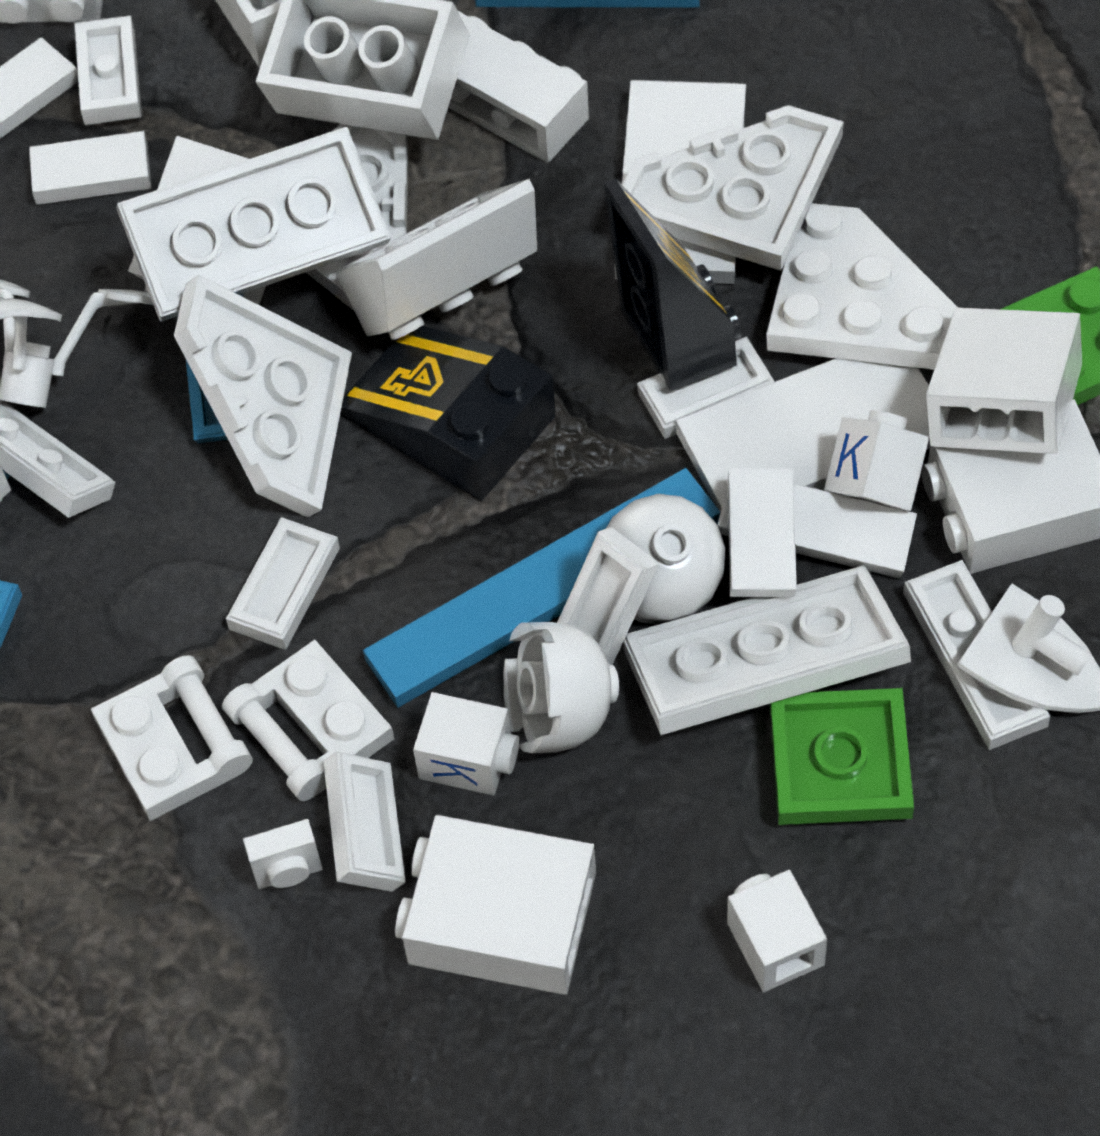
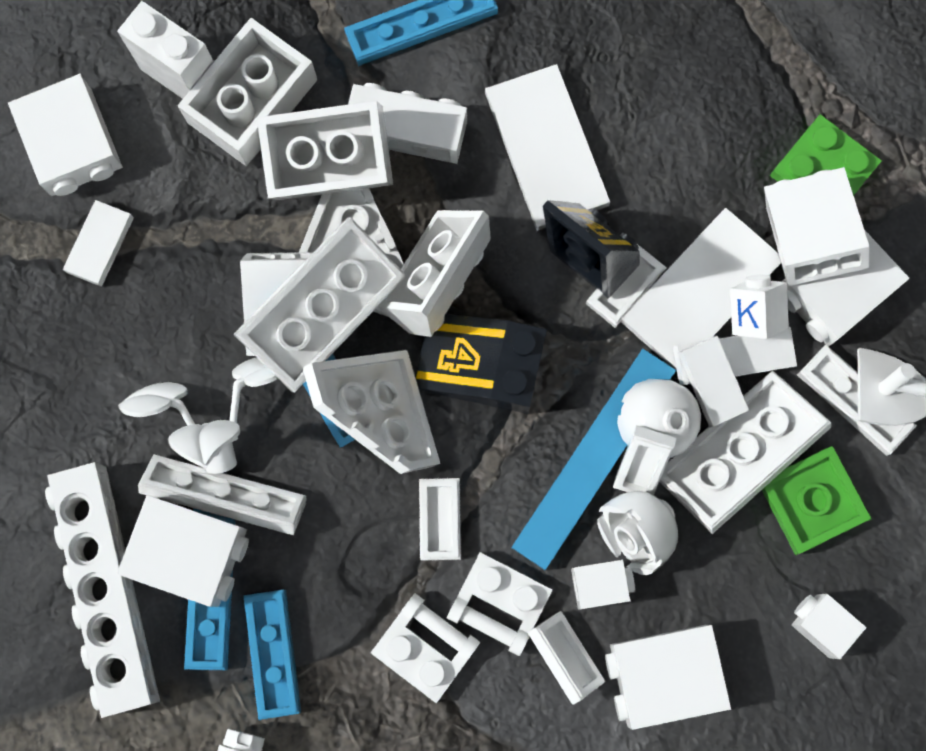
camera: 25 degrees left, 20 degrees up
white tile [29,131,151,205] -> none
white plate [75,16,142,125] -> none
white plate [243,819,323,889] -> none
white plate [622,105,843,271] -> none
white plate [766,203,958,370] -> none

